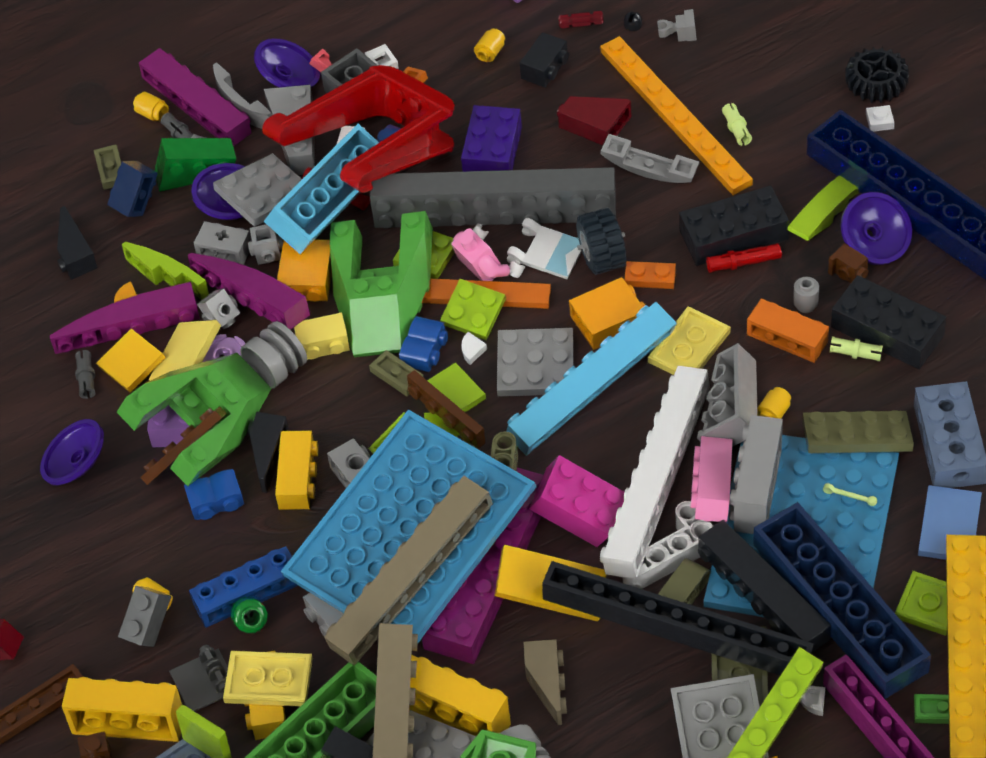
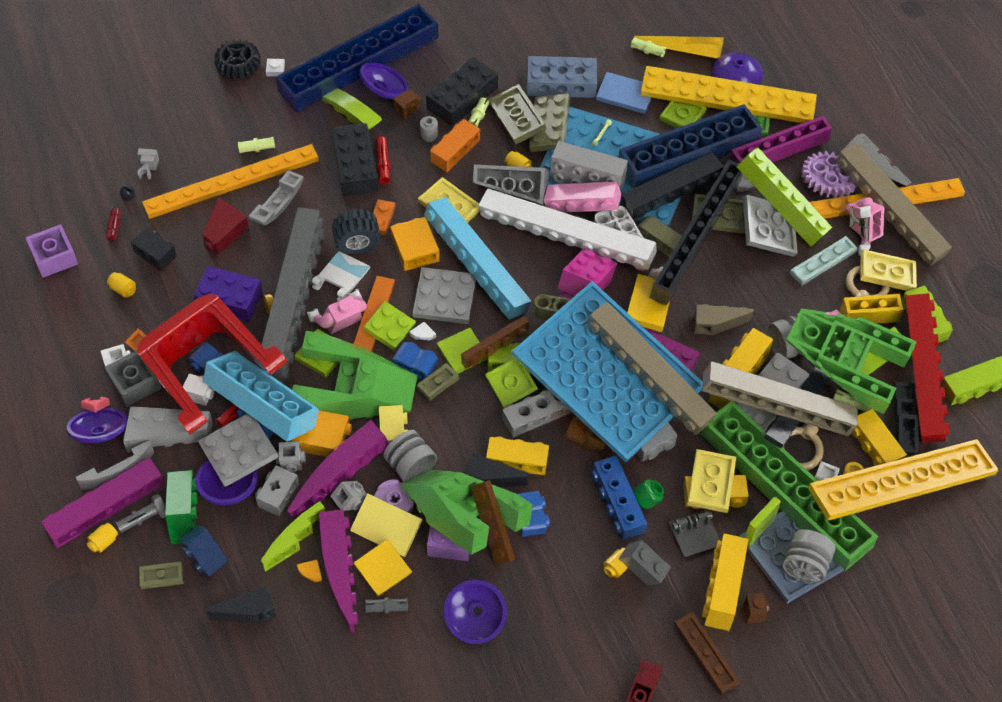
camera: 90 degrees left, 5 degrees up
none -> plate [488,84,547,145]

